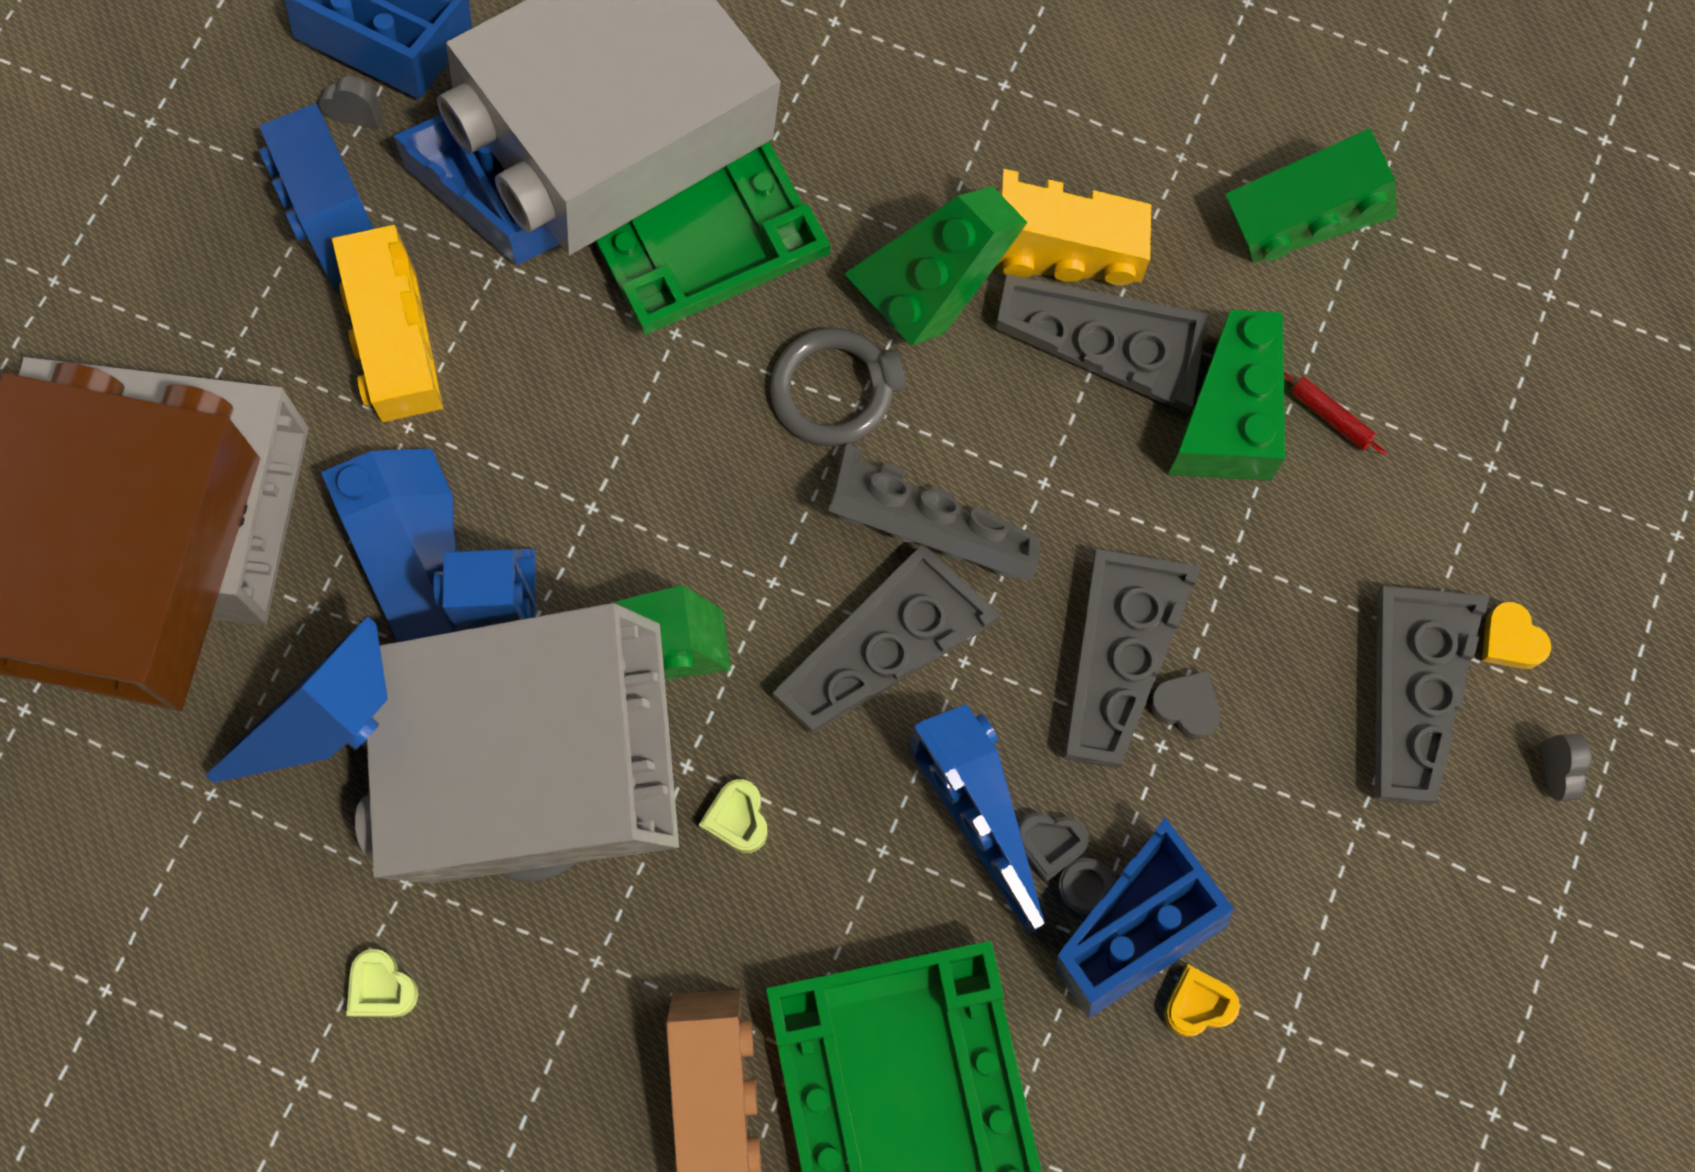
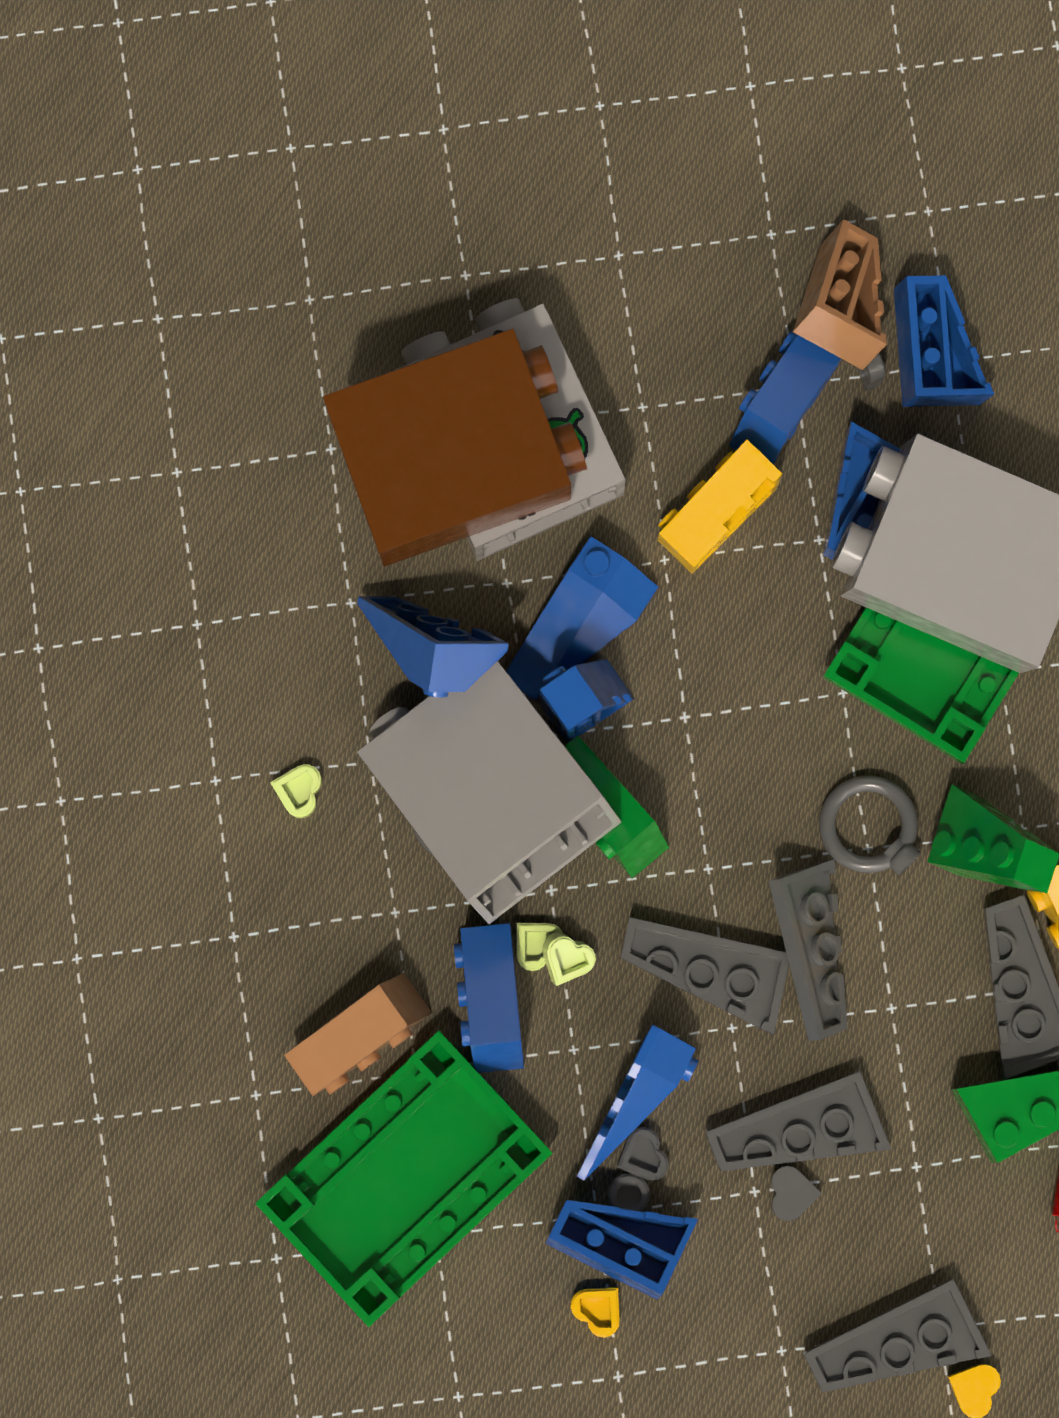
camera: 65 degrees right, 10 degrees up
none -> blue wedge [454,923,524,1073]
none -> yellowish green tile [543,932,596,986]
none -> medium nougat wedge [793,219,887,370]

